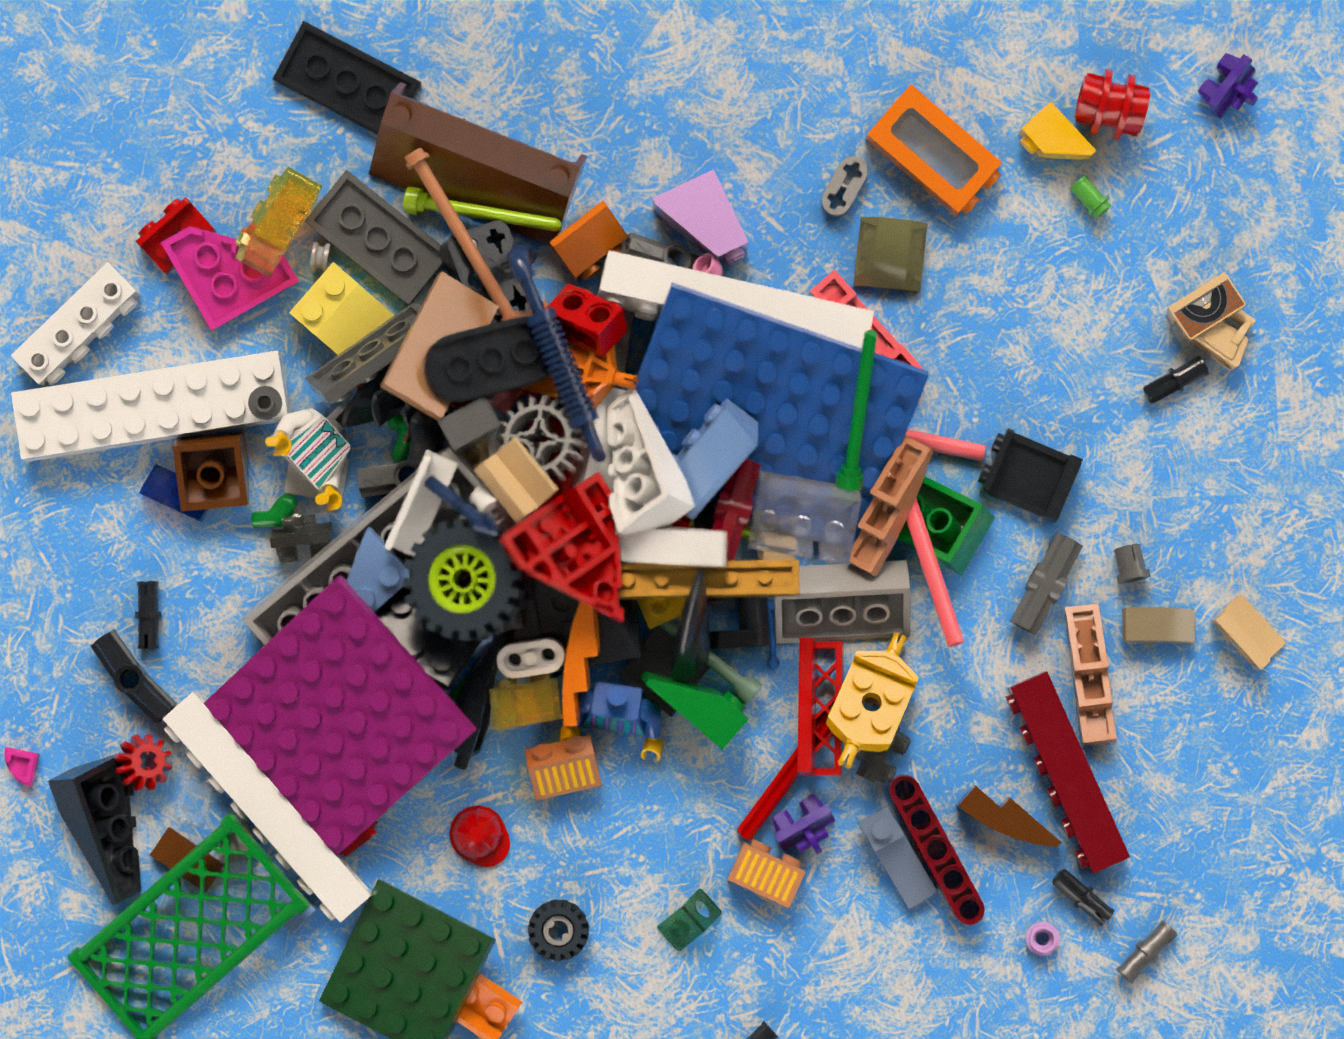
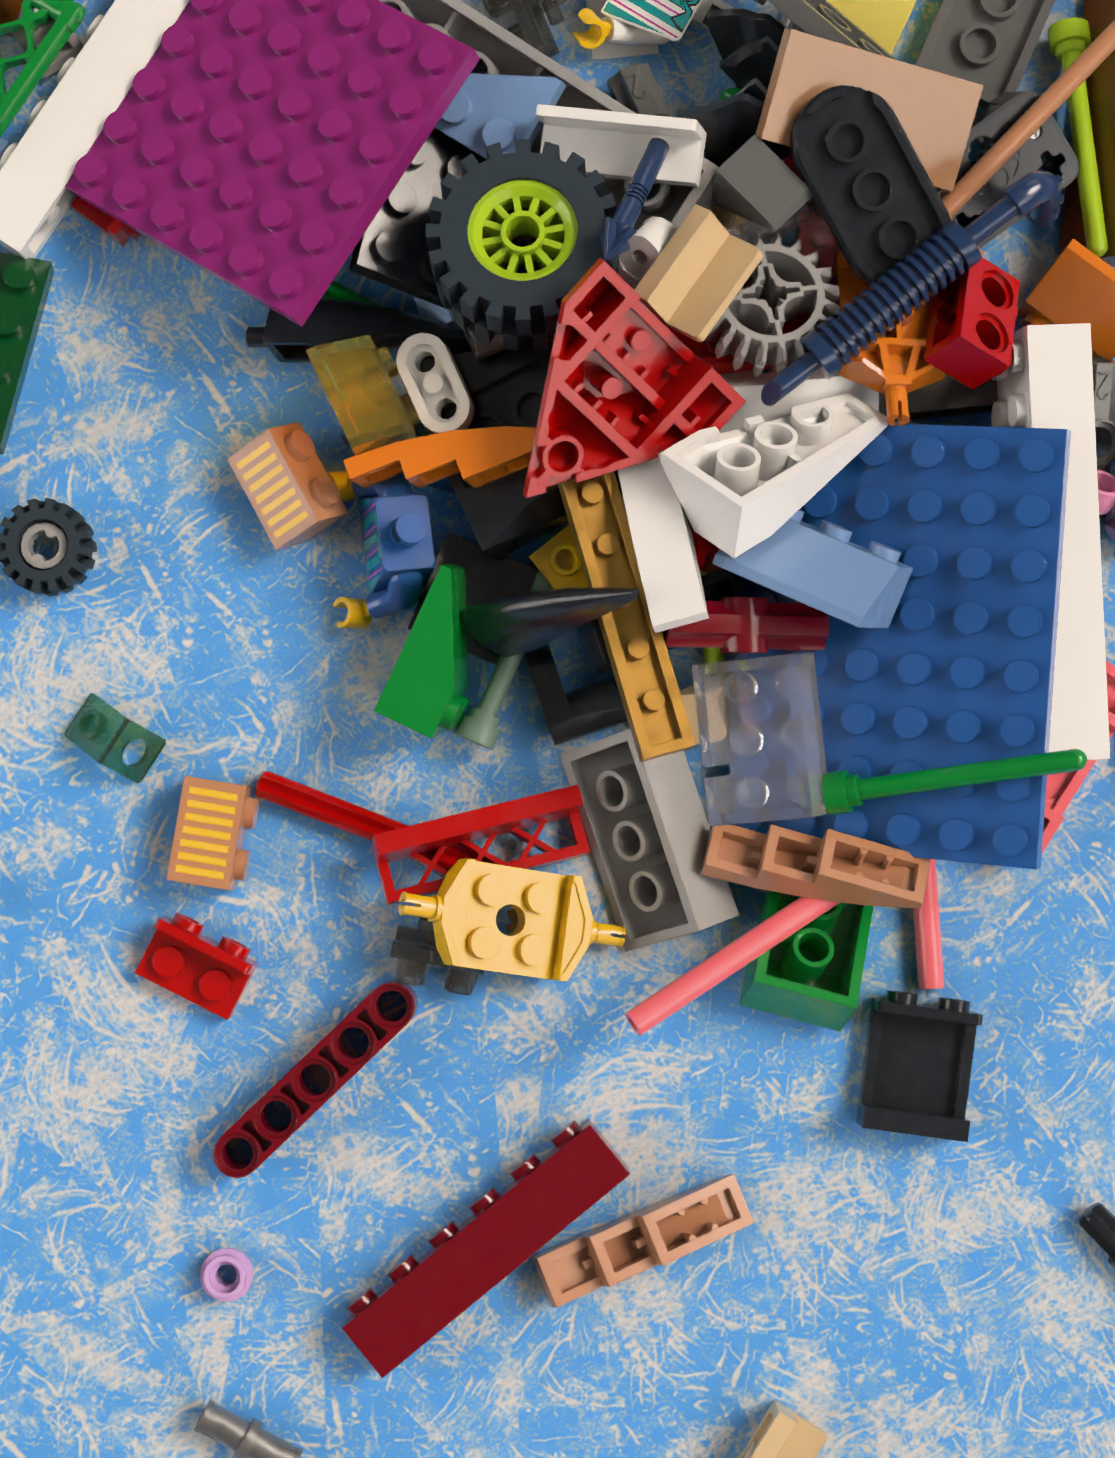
camera: 75 degrees right, 0 degrees up
red piece [449,805,510,867] -> none
blue hinge [767,599,780,670] -> none
dark purple hips [772,794,836,854] -> none
sand blue slope [857,805,938,909] -> none
reddish brown slope [956,785,1061,847] -> none
dark grey piece [1010,533,1083,635] -> none
black axle [1052,869,1115,927] -> none
dark grey bush [1114,544,1151,584] -> none
dark tan slope [1122,607,1195,644] -> none
none -> red bracket [135,912,258,1020]

